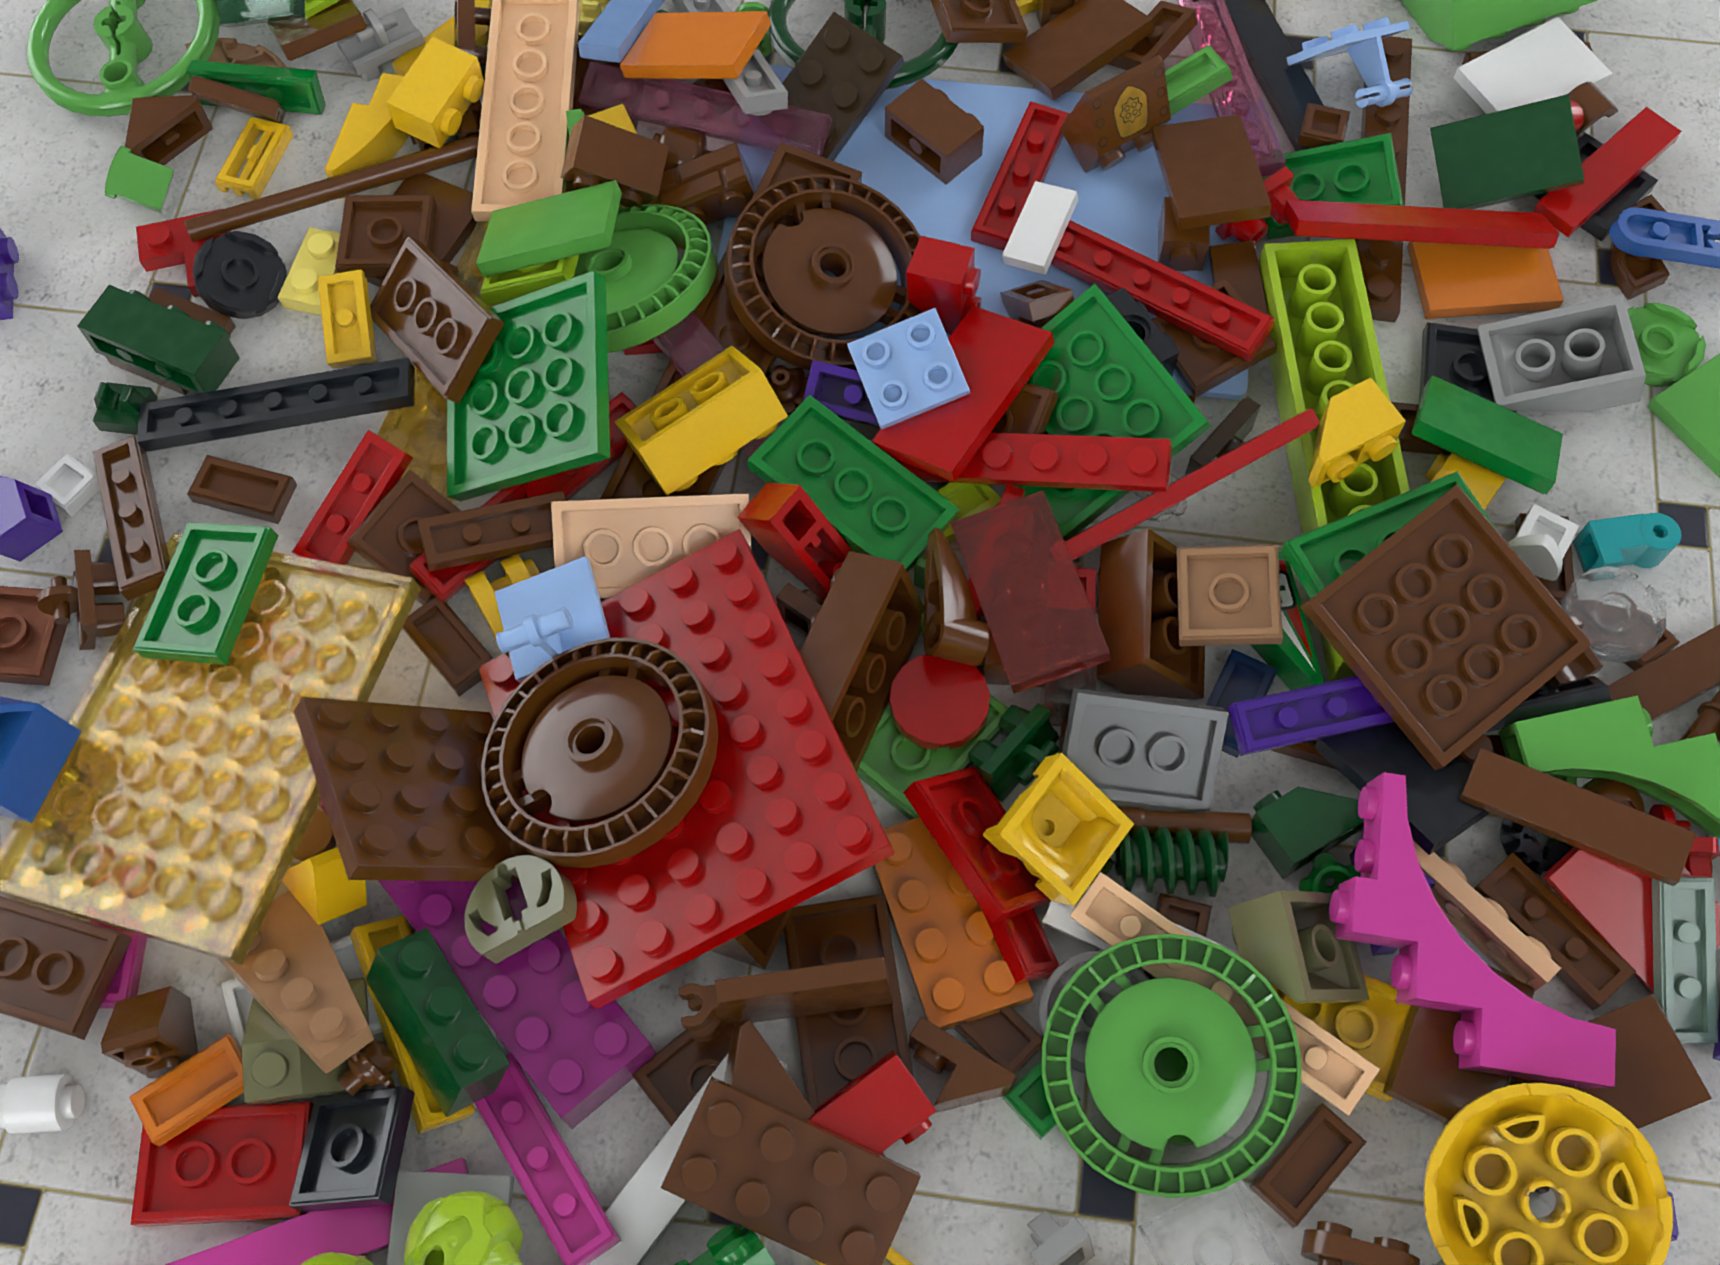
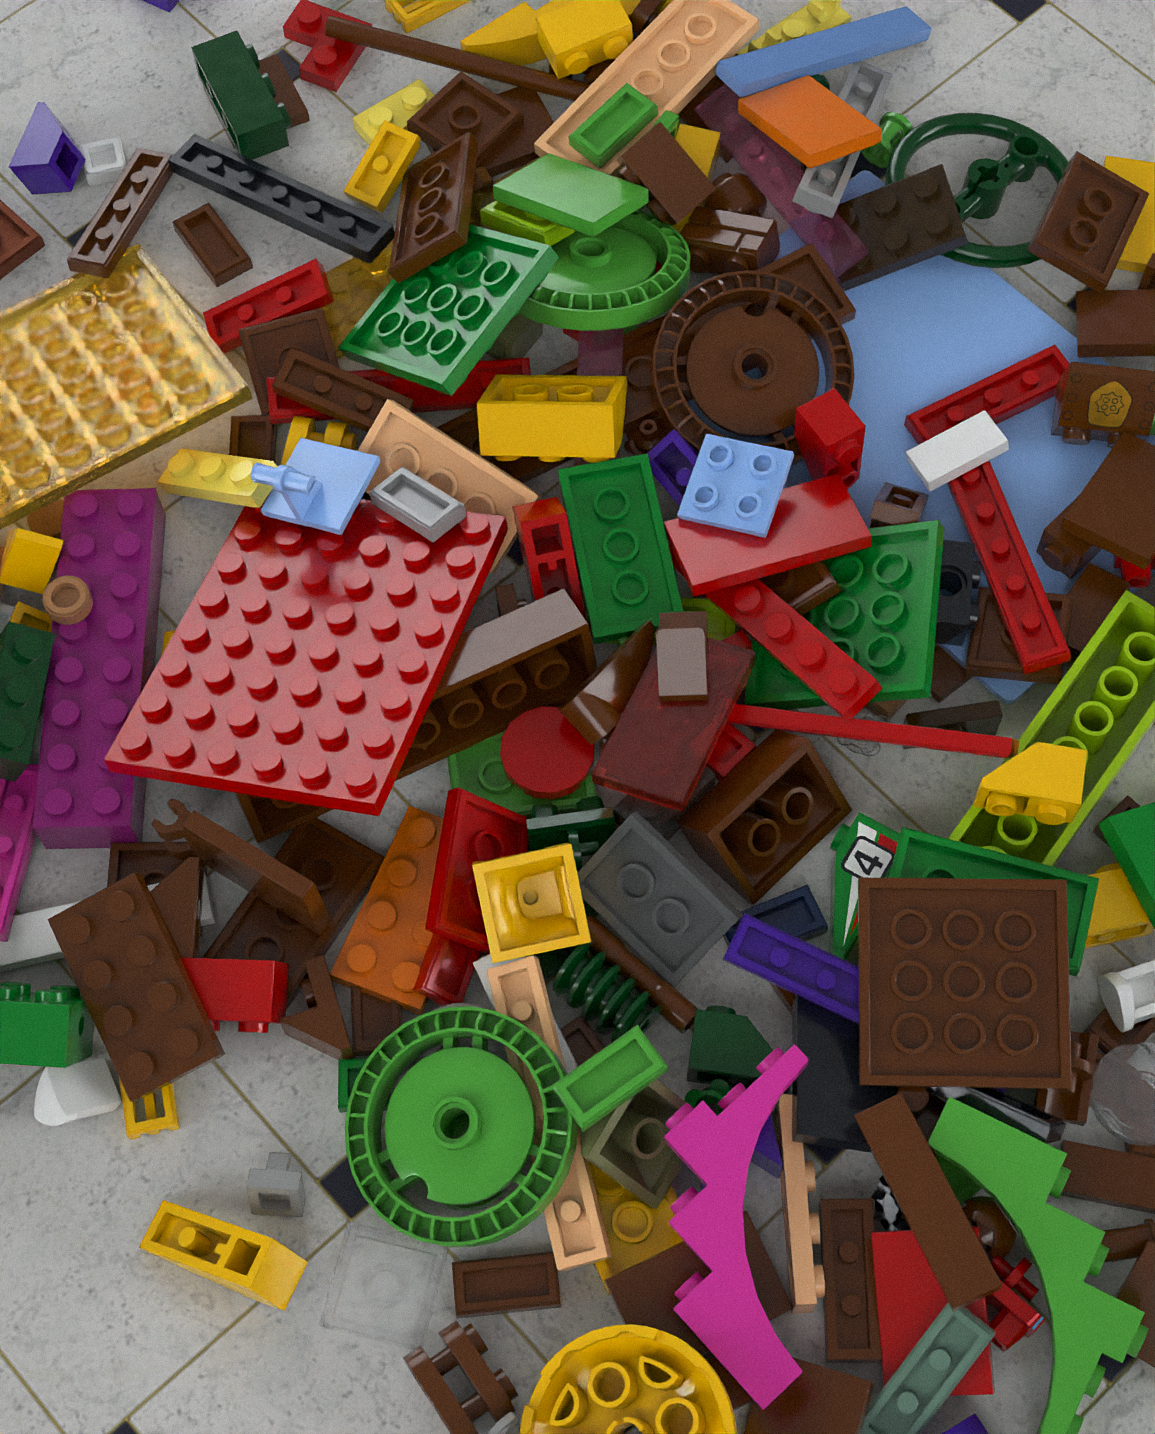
camera: 40 degrees right, 0 degrees up
reddish brown hips [37,550,125,650] -> none
dark green tile [93,382,158,435] -> none
green tile [133,522,279,665] -> none
black tile [193,231,287,319] -> none
reddish brown plate [294,696,533,882] -> none
olive piece [465,855,577,964] -> none
reddish brown piece [481,638,719,868] -> none
reddish brown brick [885,78,984,185] -> none
medium nougat tile [1177,545,1283,646] -> none
none -> medium nougat tile [42,576,93,625]
none -> light yellow plate [157,448,278,508]
none -> light grey tile [369,466,467,542]
none -> bright green tile [552,1025,669,1132]
none -> bright green tile [568,83,658,168]
none -> slope [656,611,708,702]

